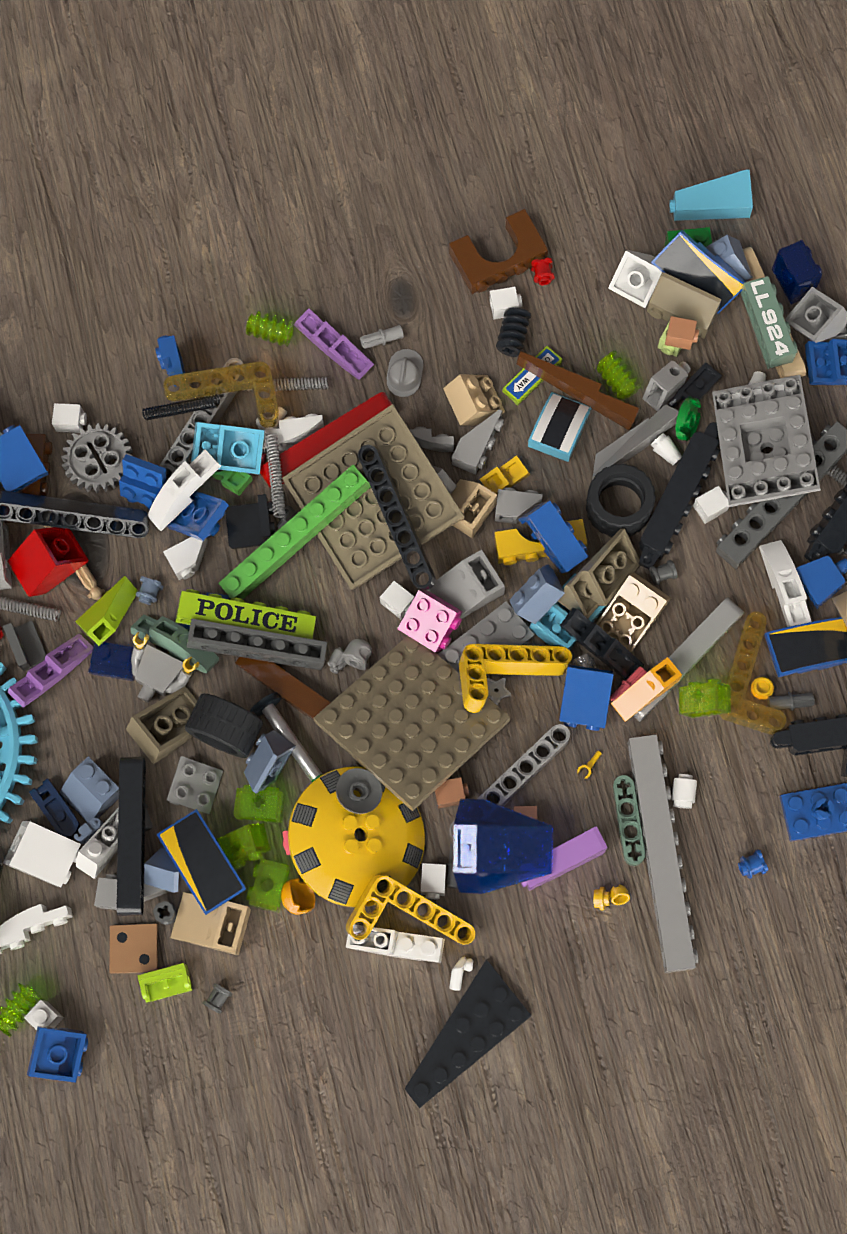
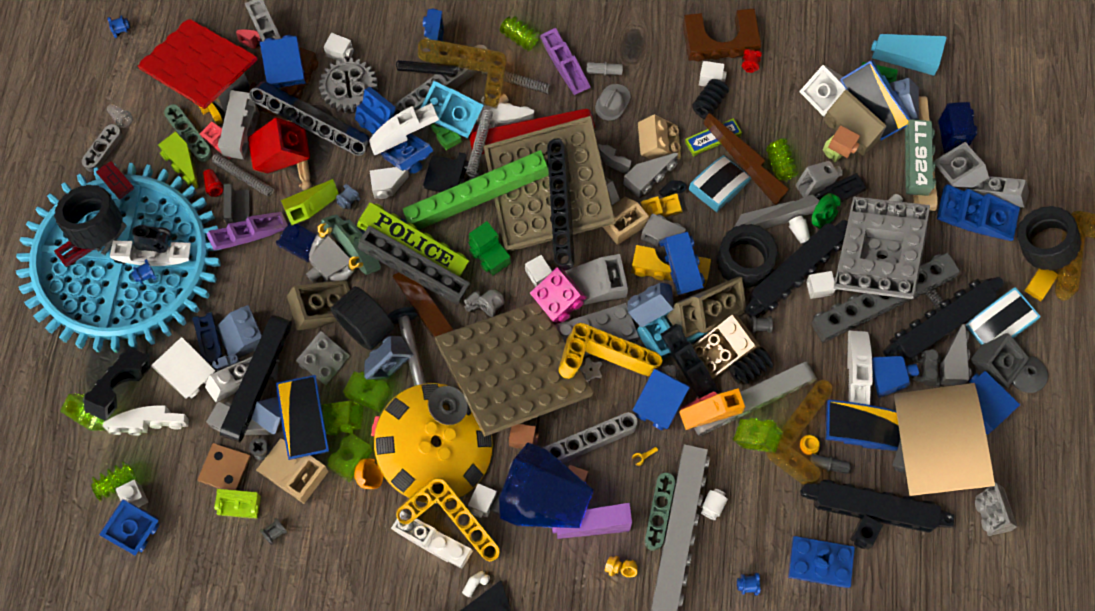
camera: 15 degrees right, 5 degrees down
none -> green brick [468,221,511,276]
none -> black arm [659,180,687,198]
none -> black piece [729,347,773,384]

